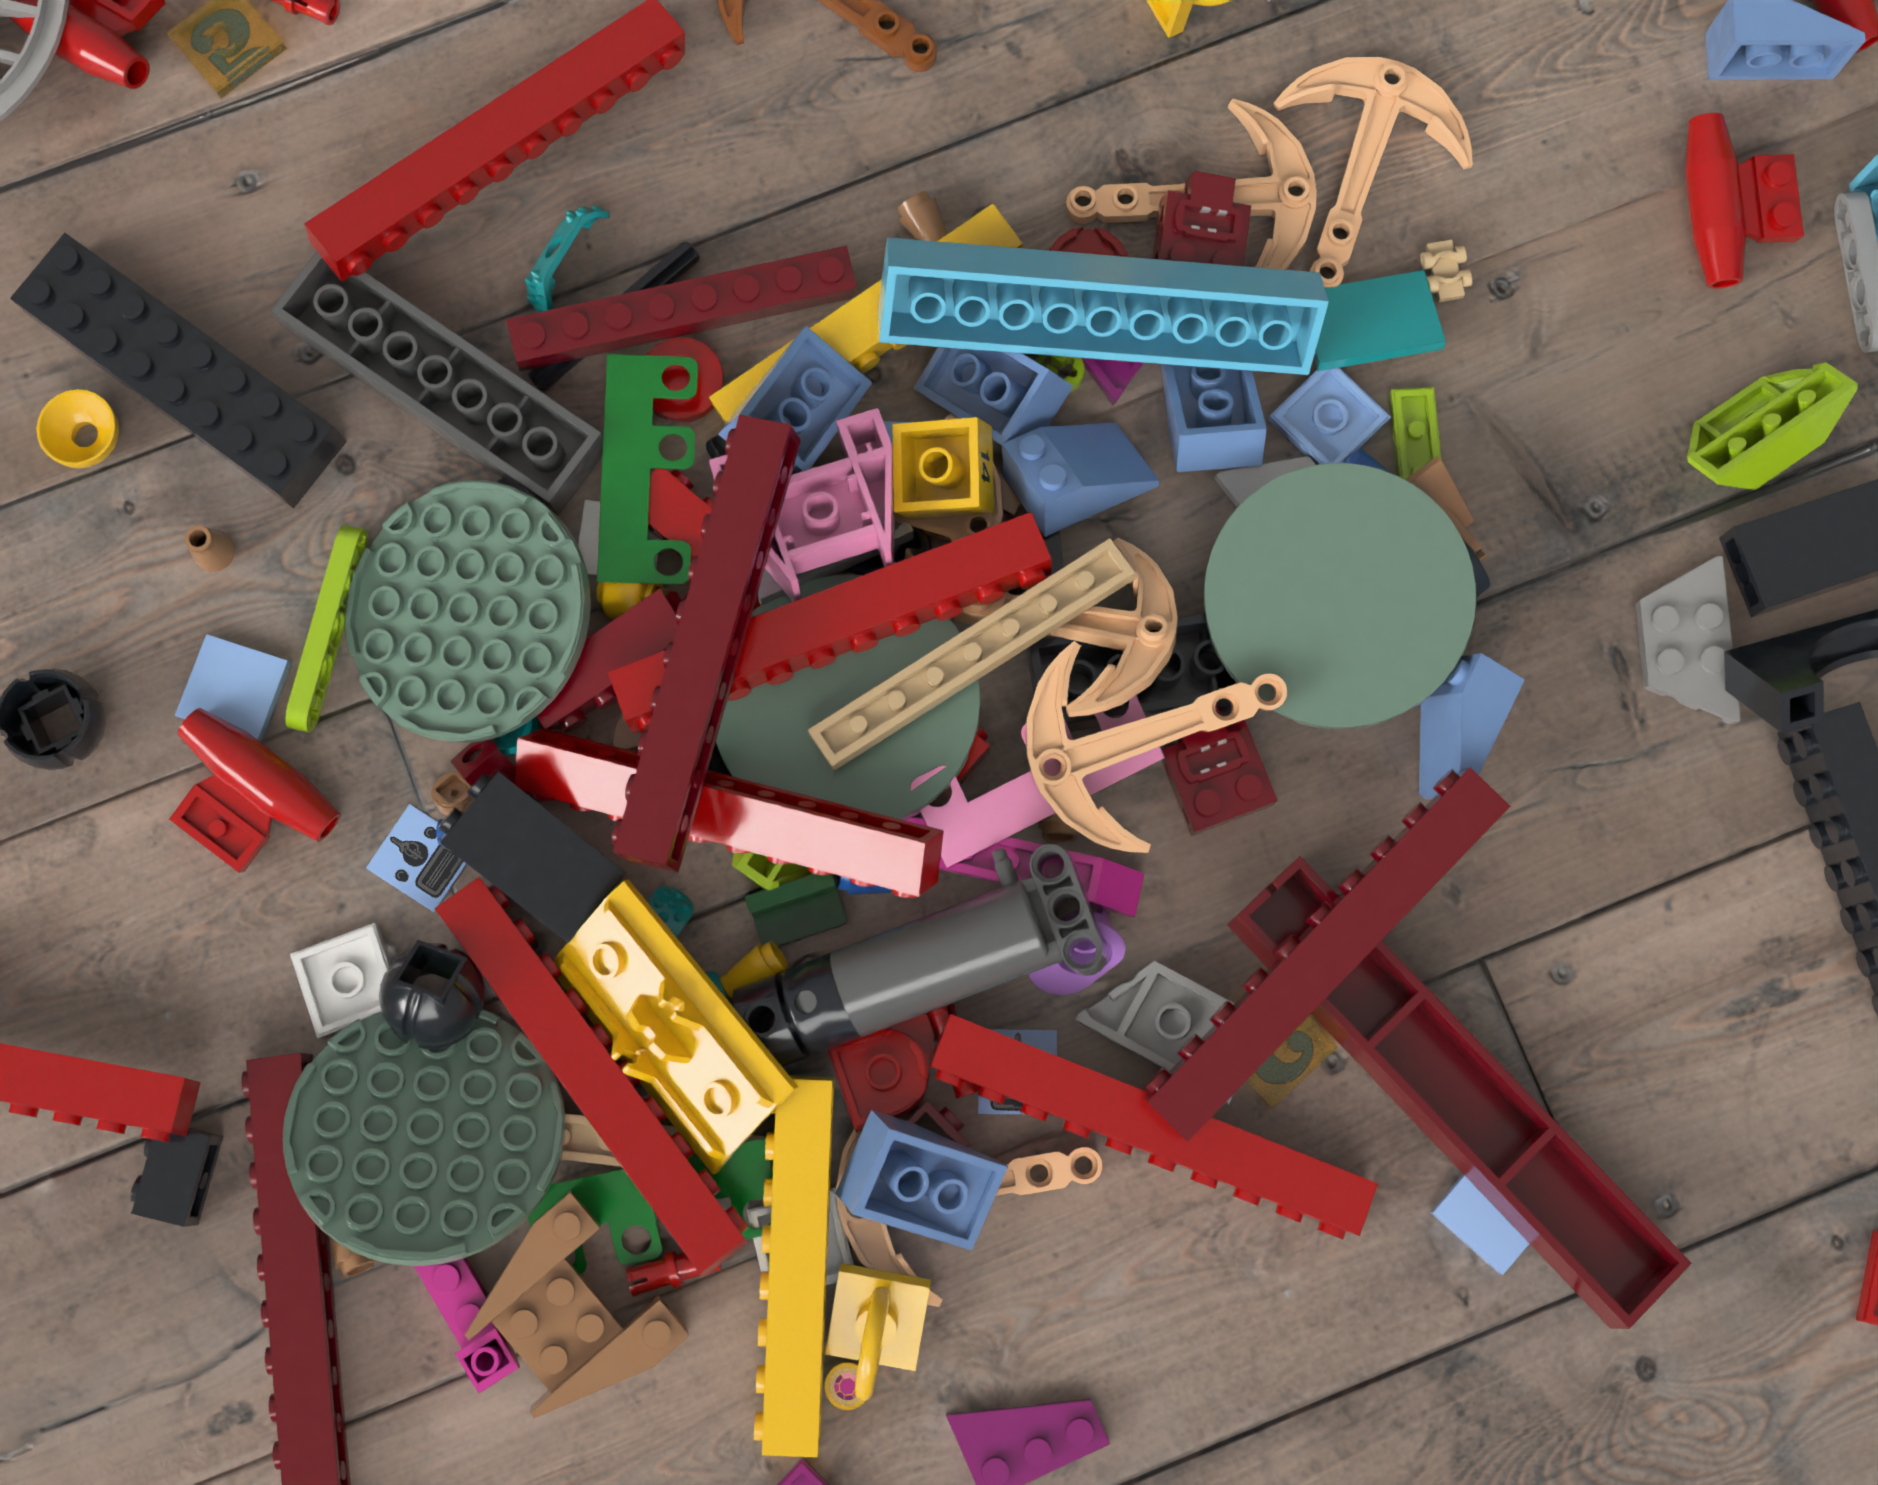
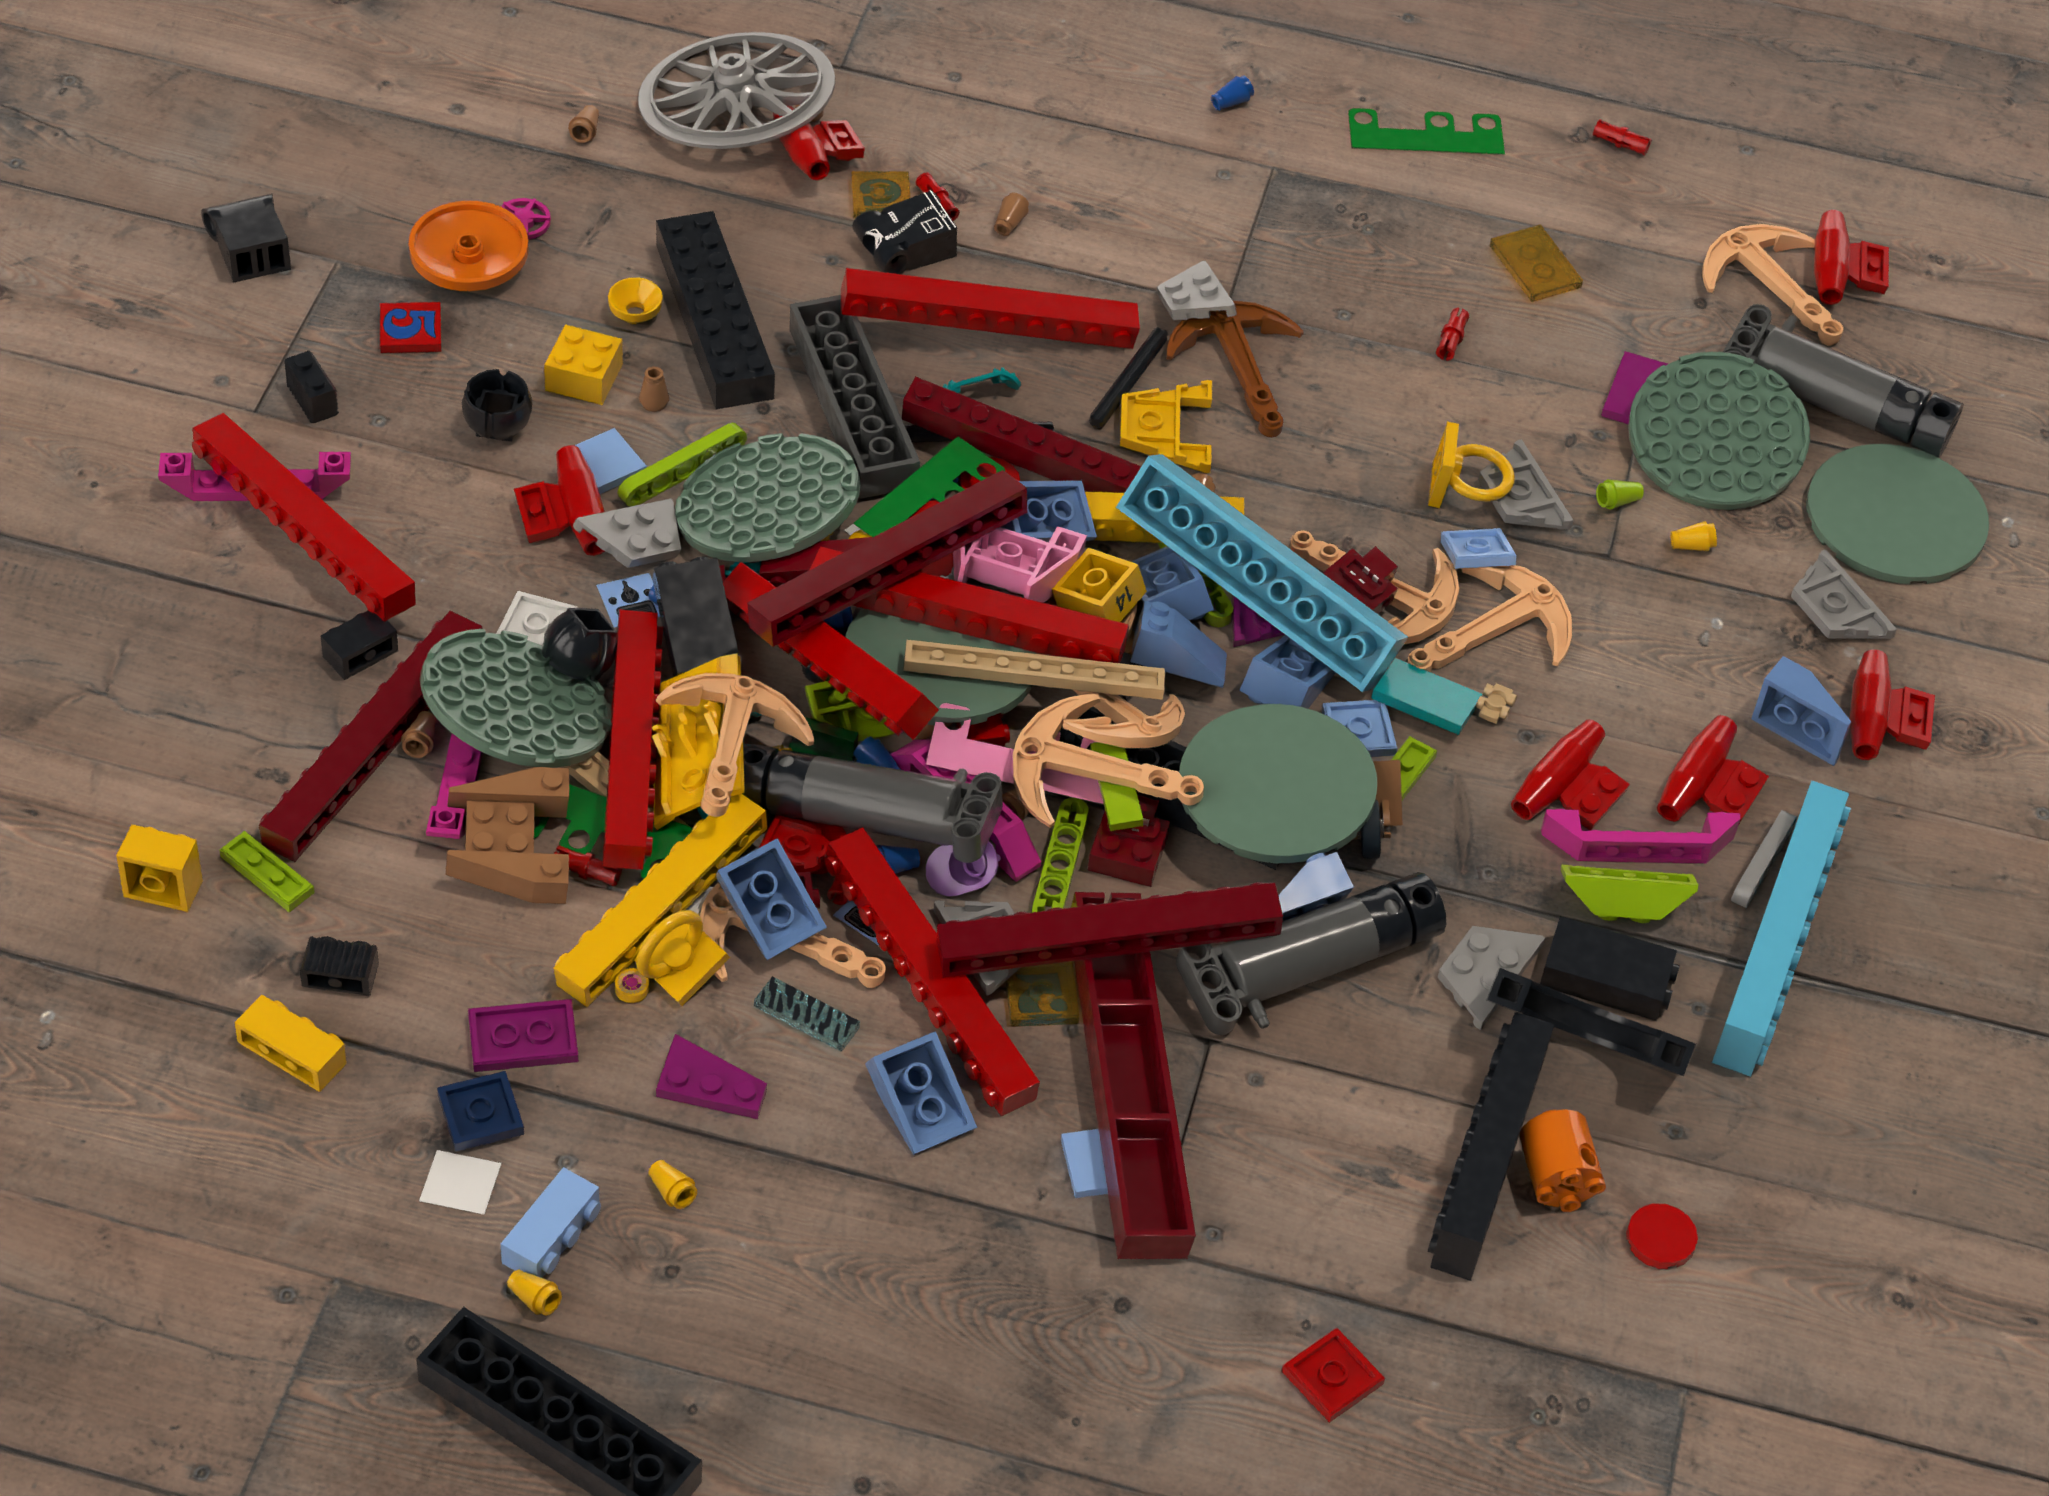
camera: 30 degrees right, 30 degrees down
none -> yellow brick [544,324,623,405]
none -> light grey wing [573,498,681,568]
none -> light nougat piece [656,673,814,817]
none -> clear light blue tile [754,976,860,1052]
none -> black piece [852,190,957,274]
none -> medium blue slope [865,1031,977,1155]
none -> blue cone [877,845,920,874]
none -> lime beam [1032,798,1088,912]
none -> black axle [1089,327,1168,428]
none -> lime tile [1090,742,1143,831]
none -> yellow wing [1120,380,1212,473]
none -> dark grey piece [1176,872,1447,1035]
none -> light blue tile [1440,528,1517,569]
none -> red plate [1511,719,1630,831]
none -> dark pink slope [1541,809,1741,864]

